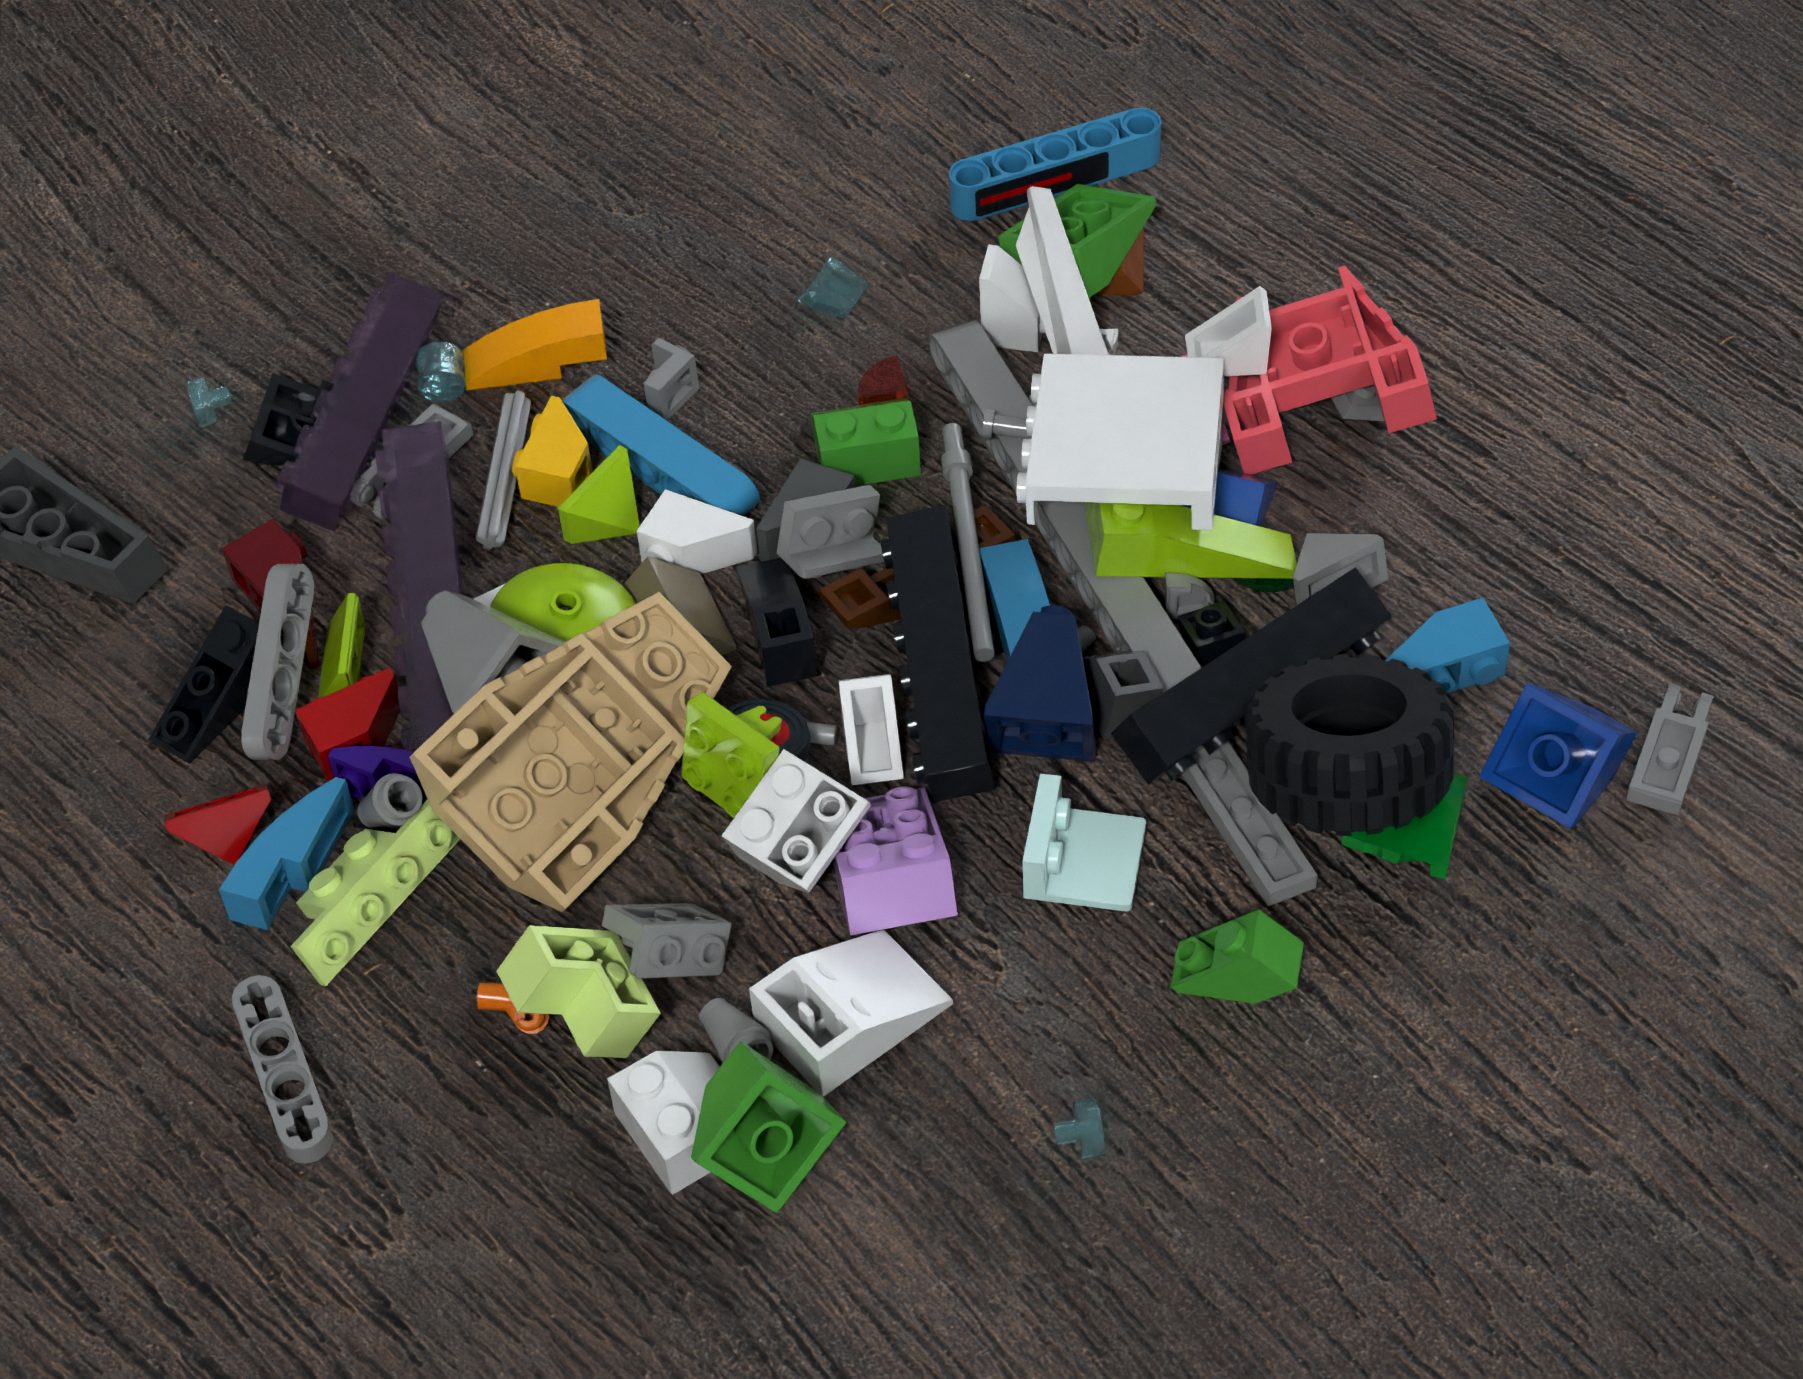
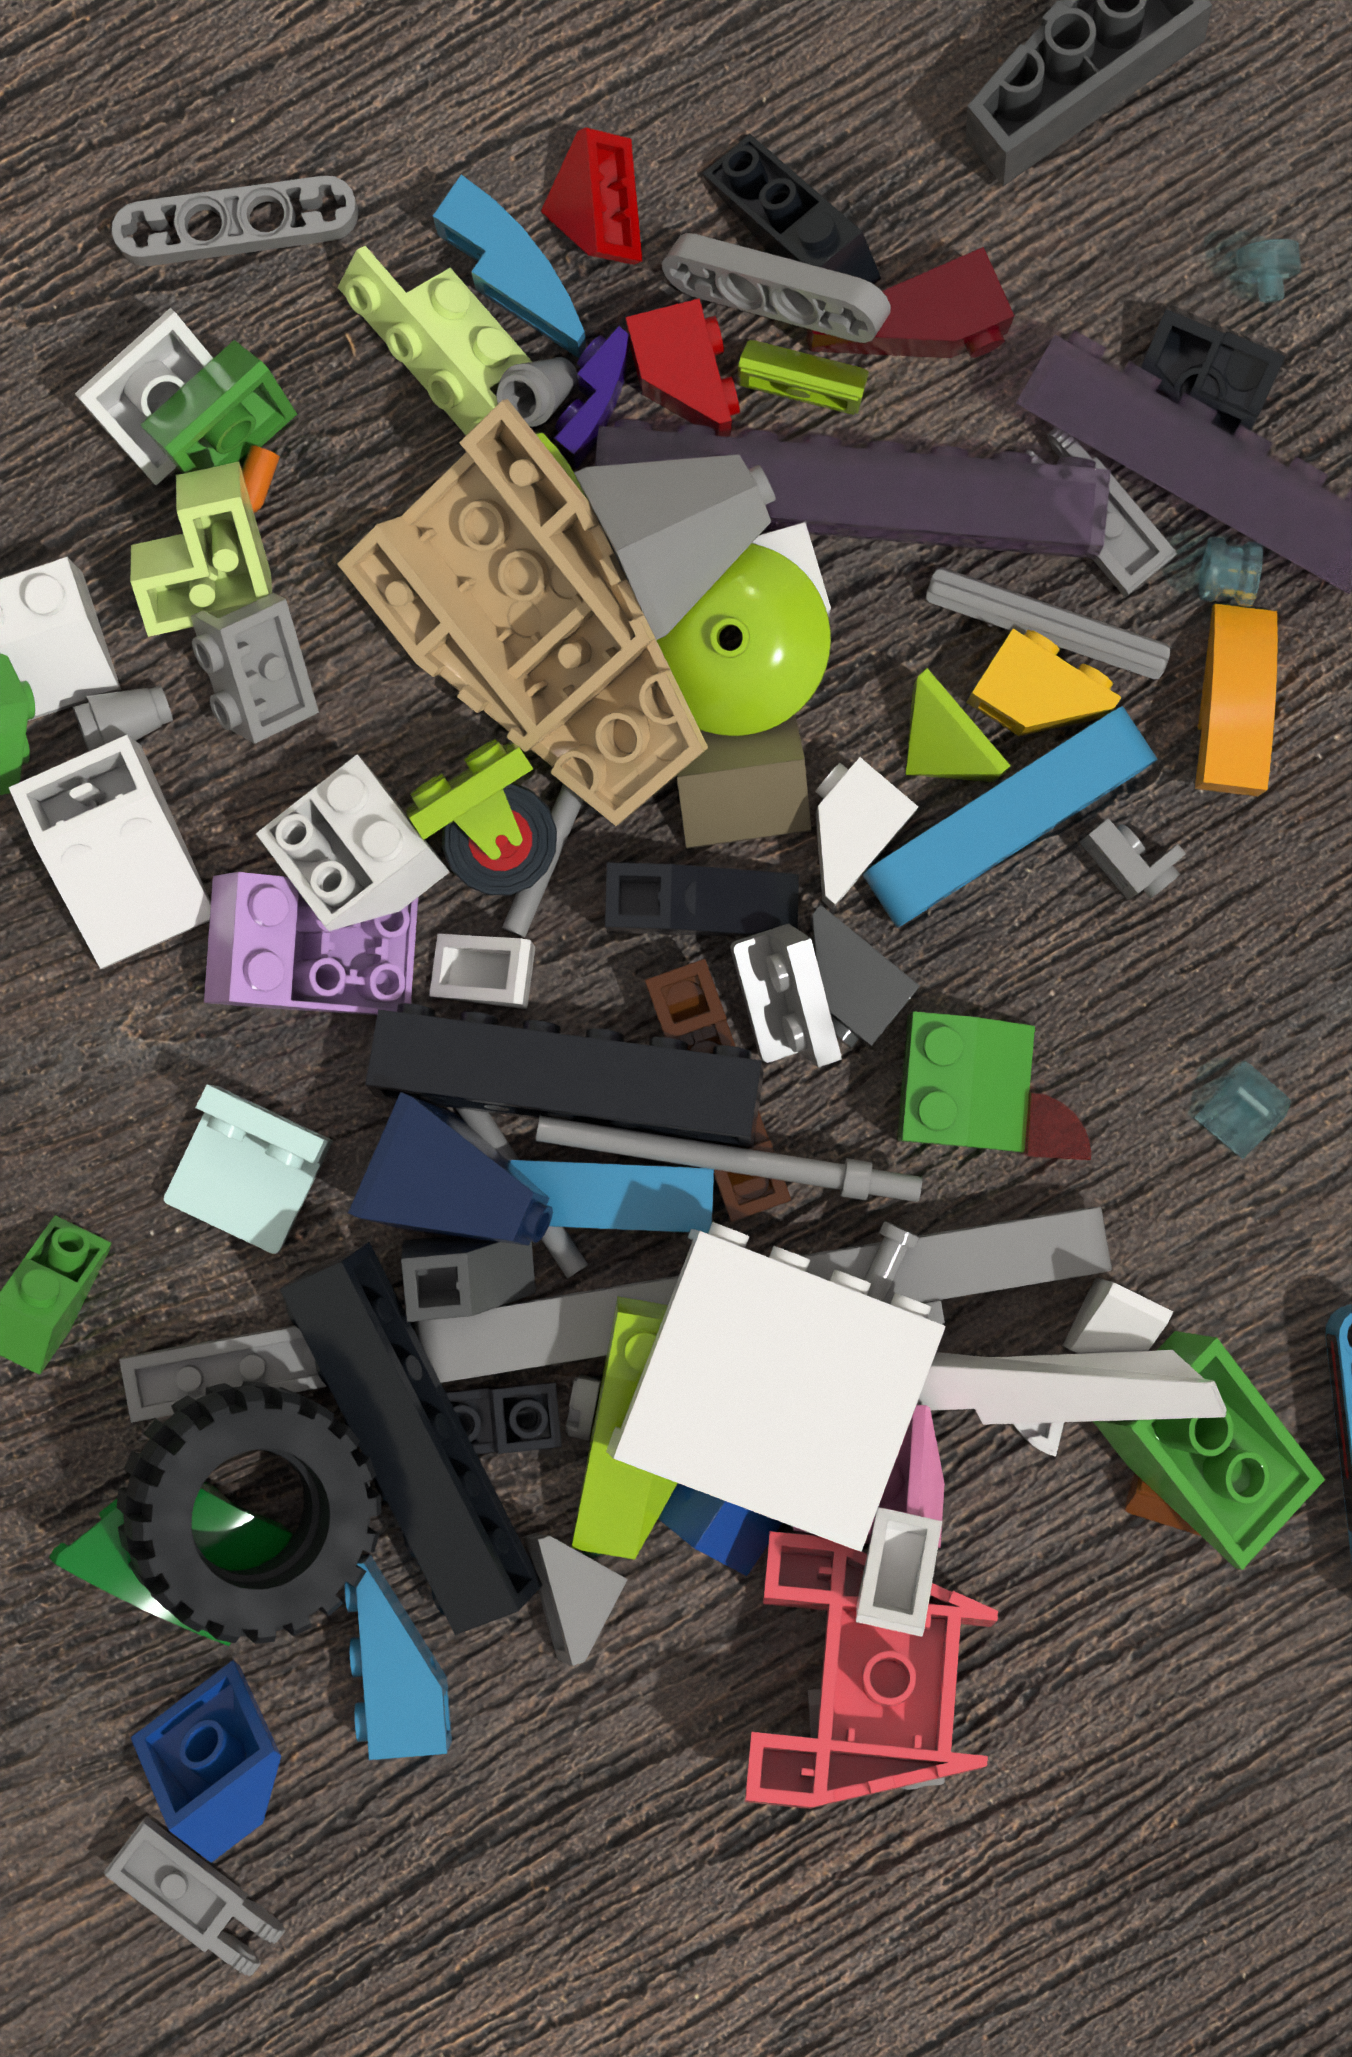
camera: 105 degrees right, 35 degrees up
none -> white slope [75,308,213,485]
none -> bright green slope [140,340,297,474]

